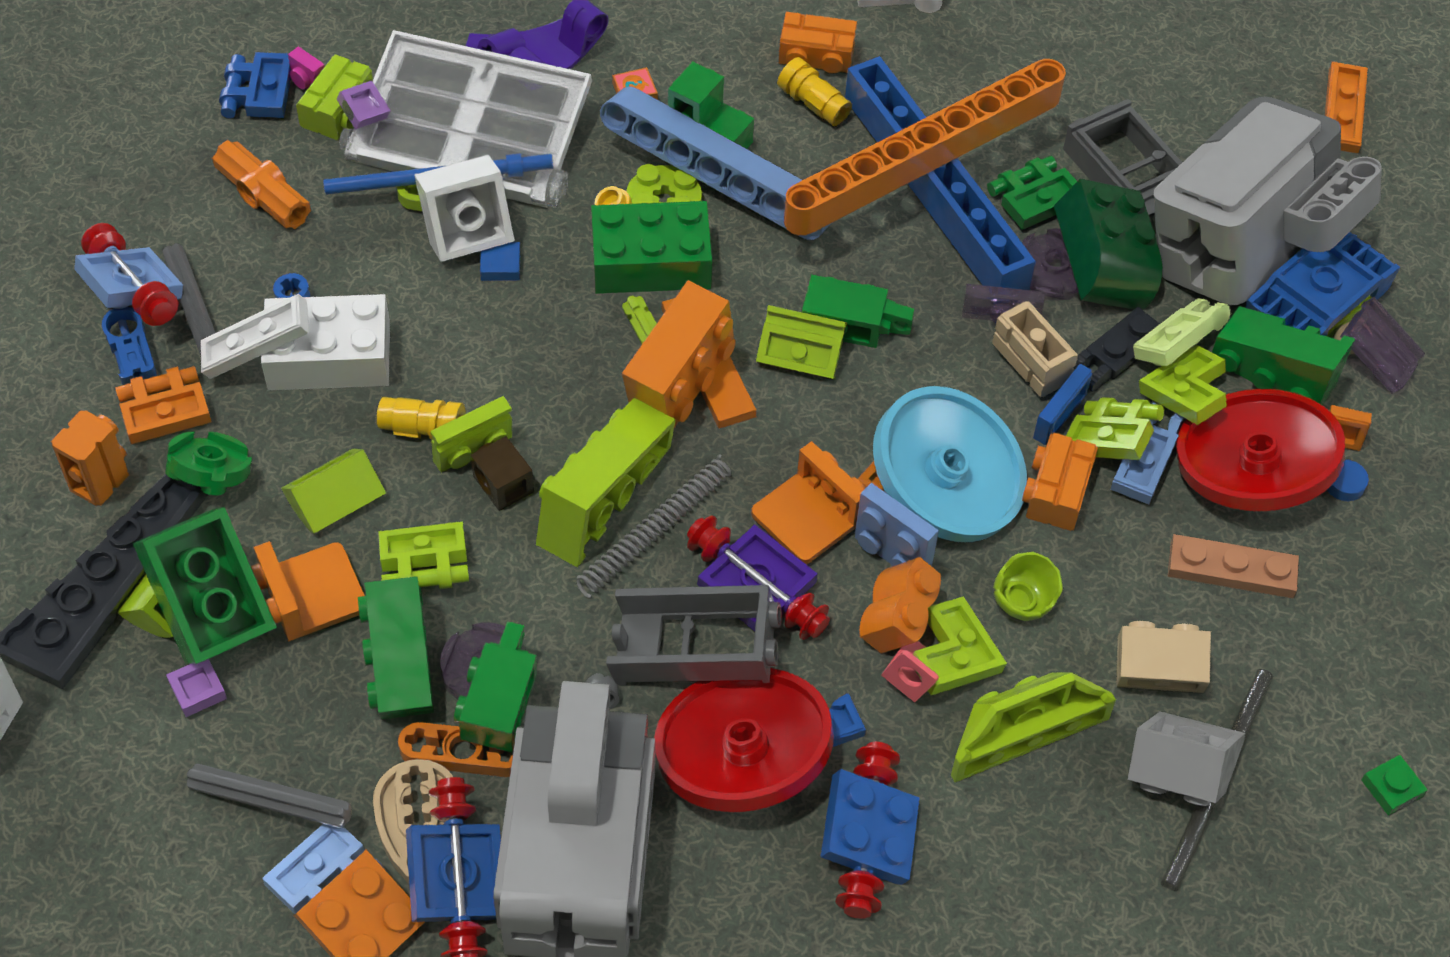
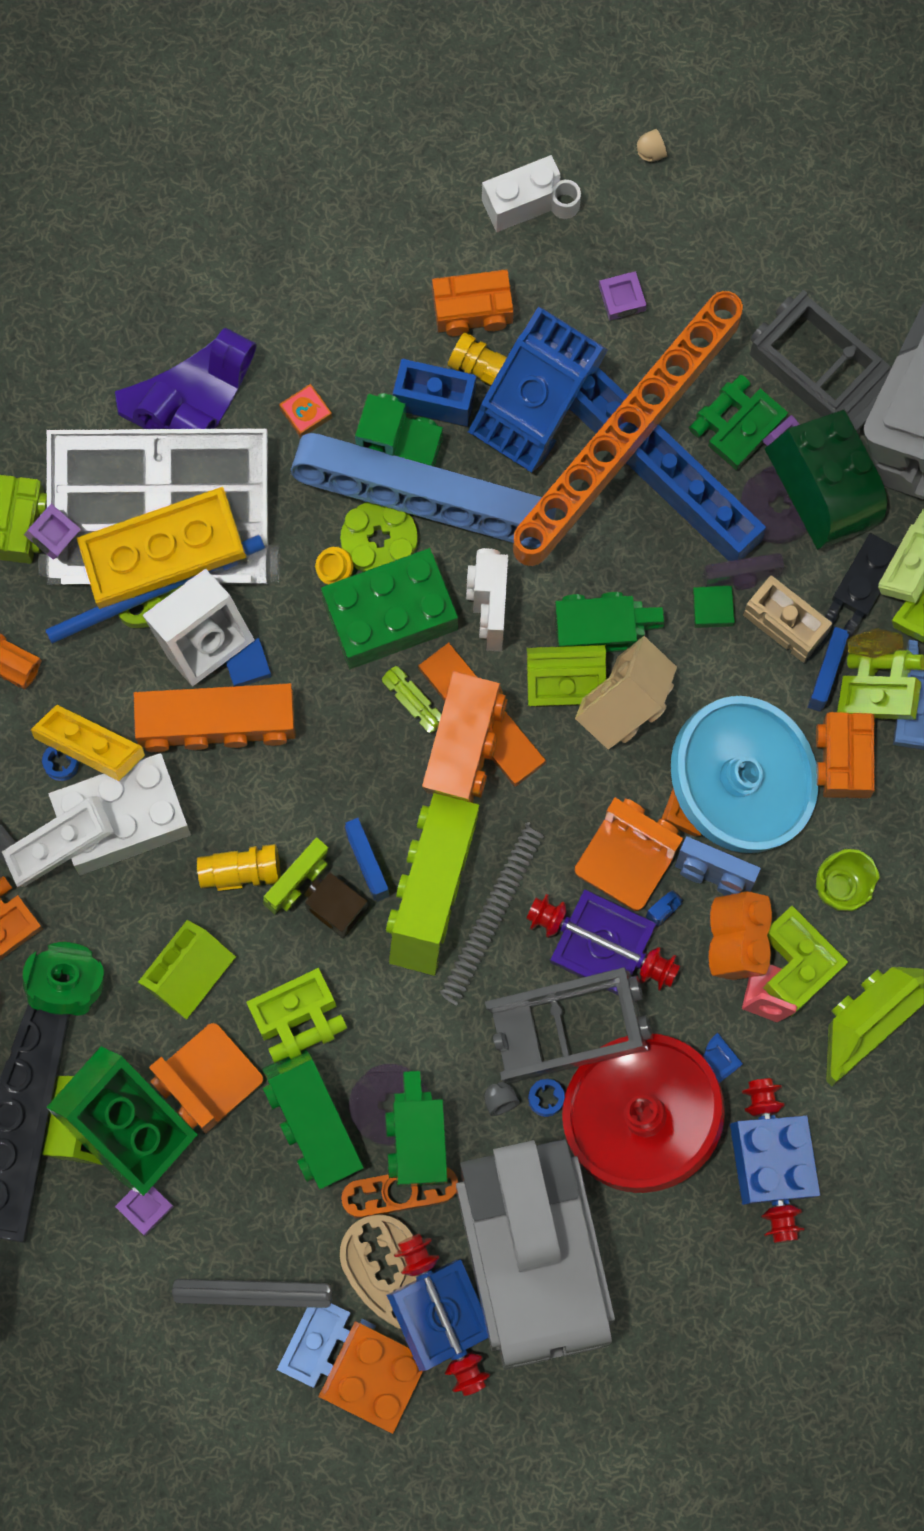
camera: 15 degrees left, 20 degrees up
none -> yellow tile [31,705,145,781]
none -> yellow tile [77,486,247,609]
none -> orange brick [134,683,295,752]
none -> blue tile [344,818,389,902]
none -> blue brick [393,359,477,427]
none -> white plate [466,548,508,651]
none -> blue plate [468,307,608,473]
none -> blue bush [528,1079,565,1117]
none -> tan brick [575,636,677,750]
none -> medium lavender plate [599,271,646,320]
none -> blue tile [646,890,683,927]
none -> green tile [692,586,734,628]
none -> clear yellow tile [847,628,904,658]

